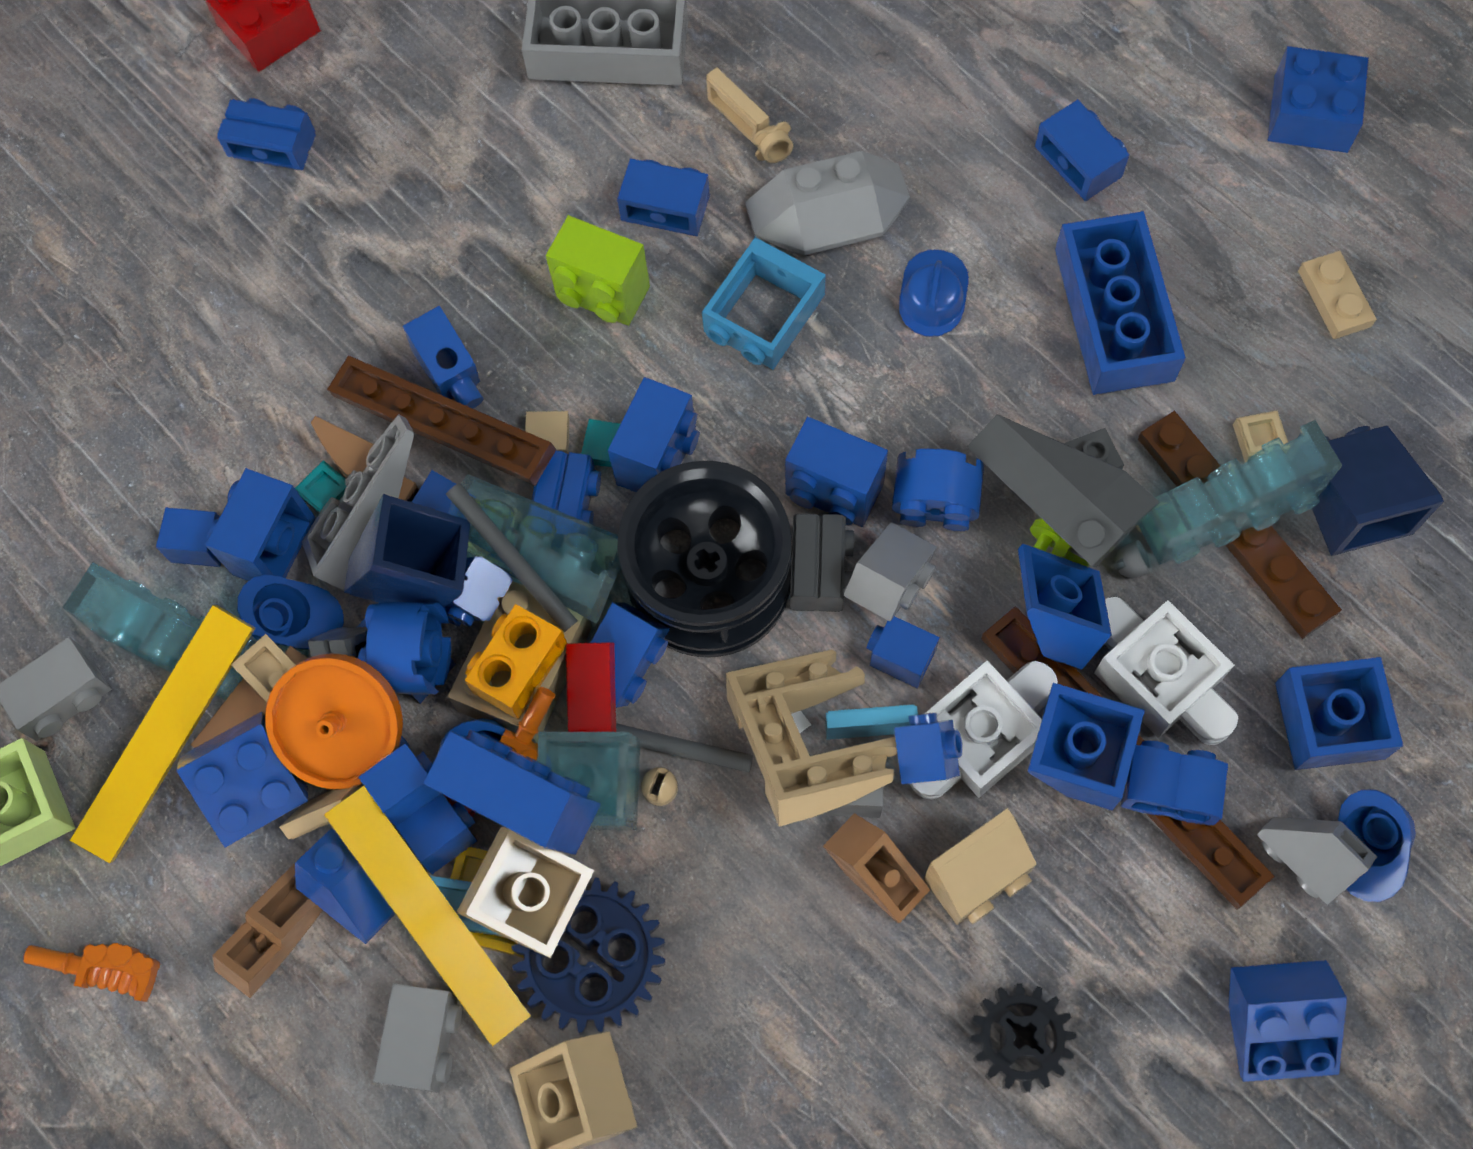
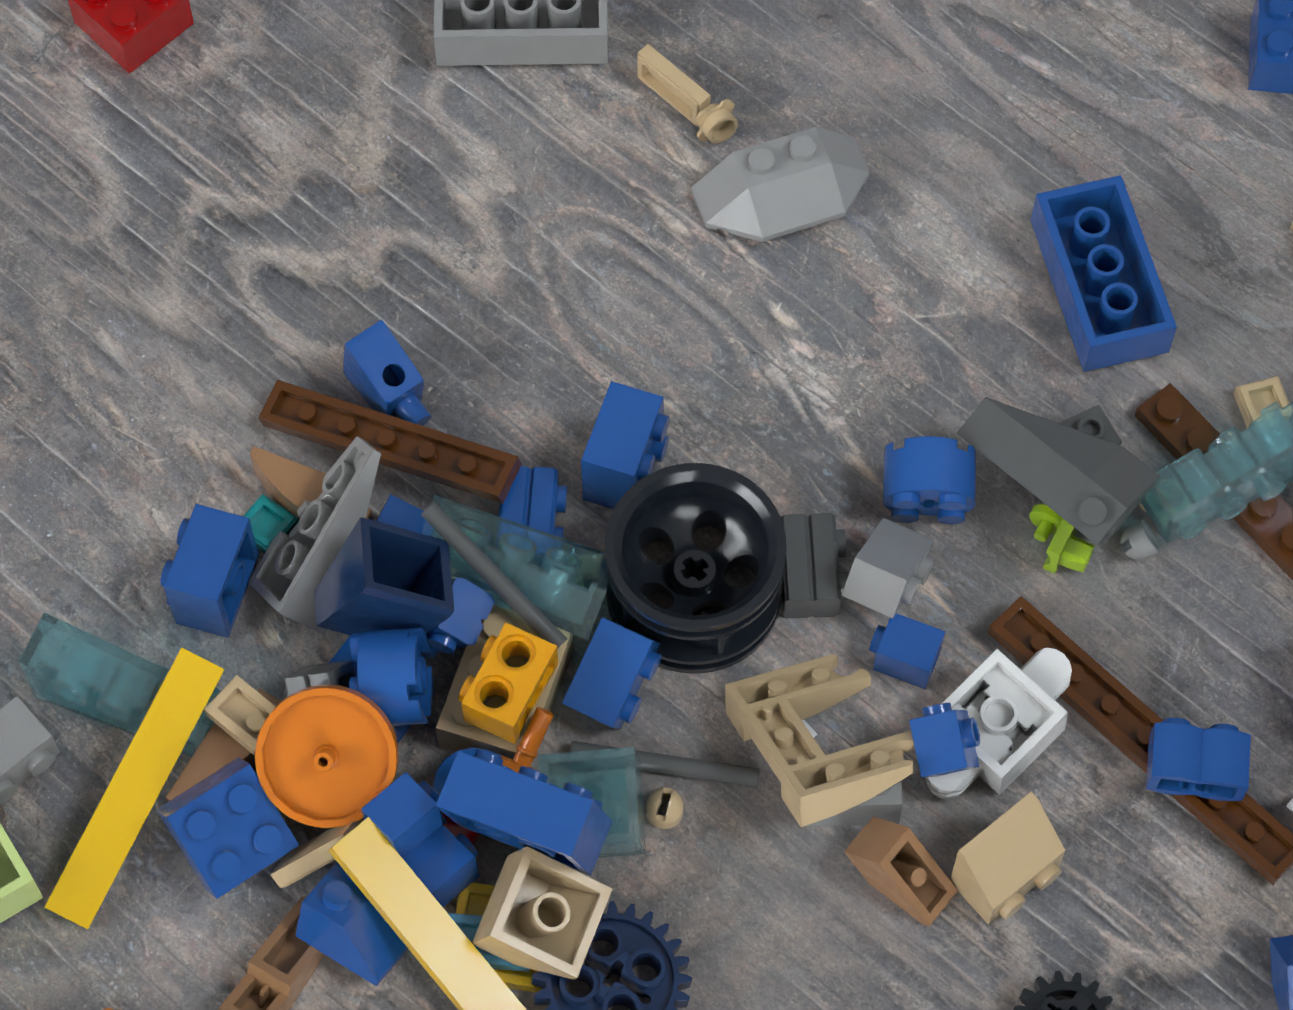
camera: 10 degrees left, 5 degrees down
blue brick [156,507,221,567] -> none
blue brick [217,98,316,170] -> none
blue piece [237,574,344,650] -> none
tan tile [525,411,570,454] -> none
lime brick [545,215,650,326] -> none
red tile [566,642,616,735] -> none
teal tile [581,419,620,467] -> none
blue brick [617,158,710,237] -> none
dark azure window [702,237,826,370] -> none
blue brick [785,416,888,527] -> none
medium azure tile [825,705,918,740] -> none
blue piece [899,250,969,337] -> none
blue slope [1018,543,1112,669] -> none
blue slope [1027,683,1145,811] -> none
blue brick [1035,99,1130,201] -> none
white brick [1094,597,1238,745] -> none

